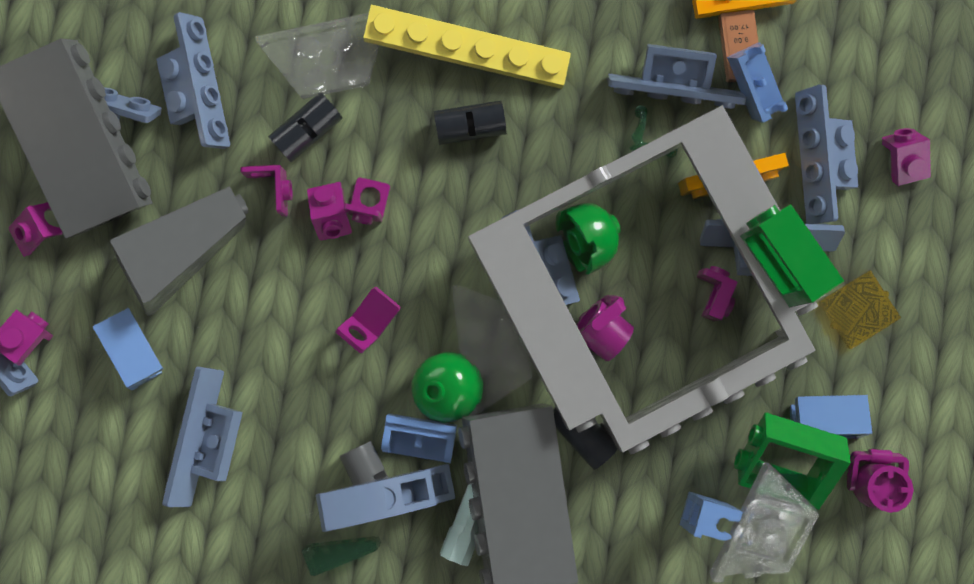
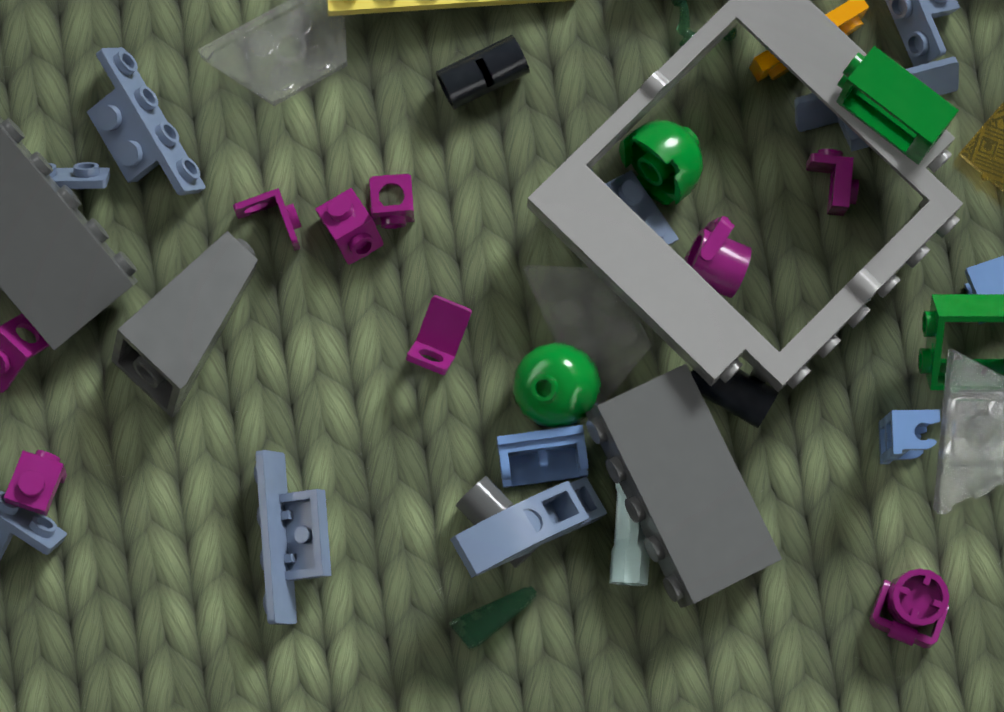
camera: 15 degrees left, 5 degrees down
medium blue hinge [92,308,163,390] -> none
black pin [268,92,343,162] -> none

